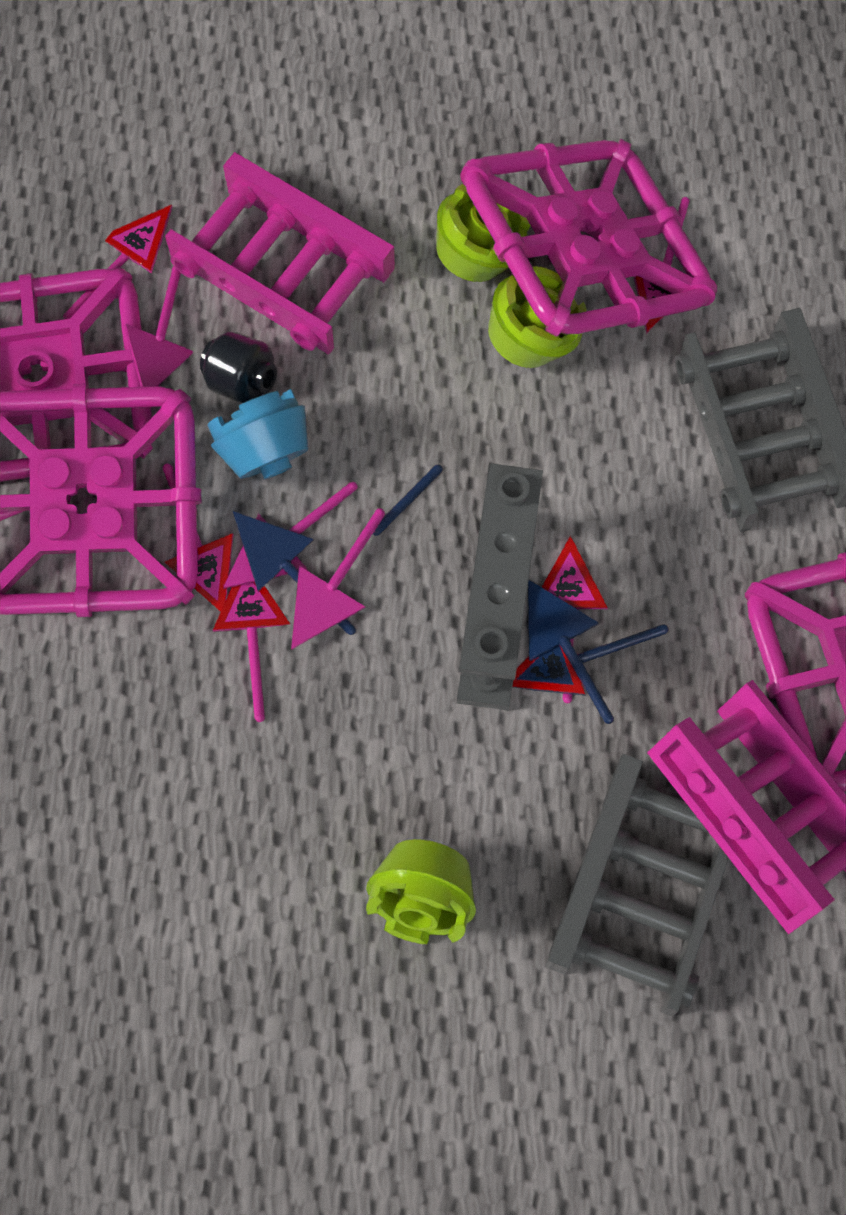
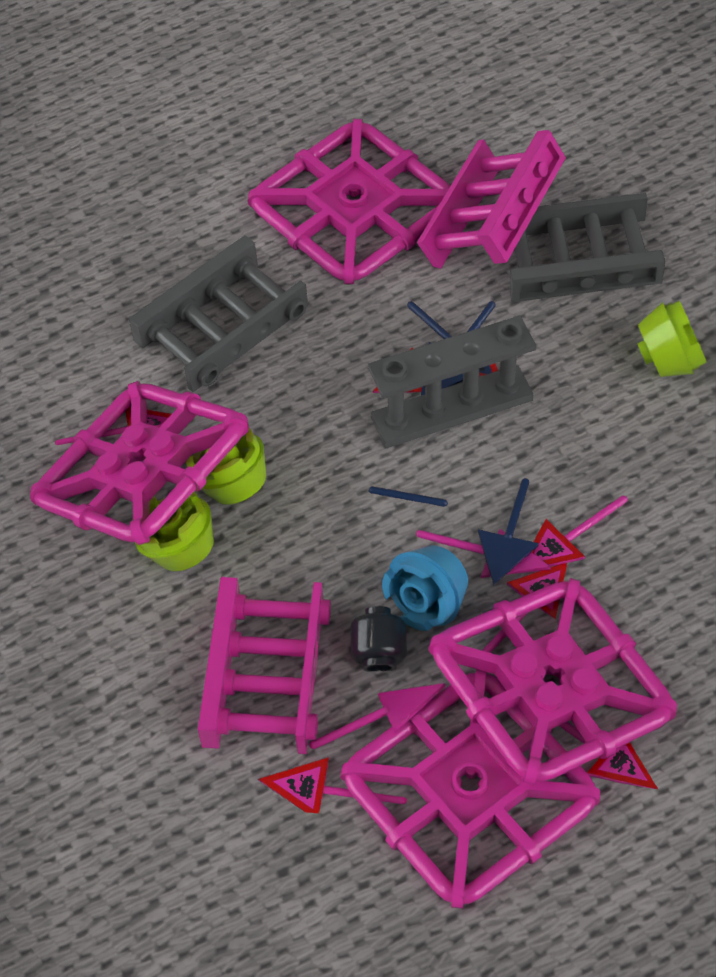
camera: 115 degrees left, 15 degrees down
dark pink piece [291,508,385,650] -> none

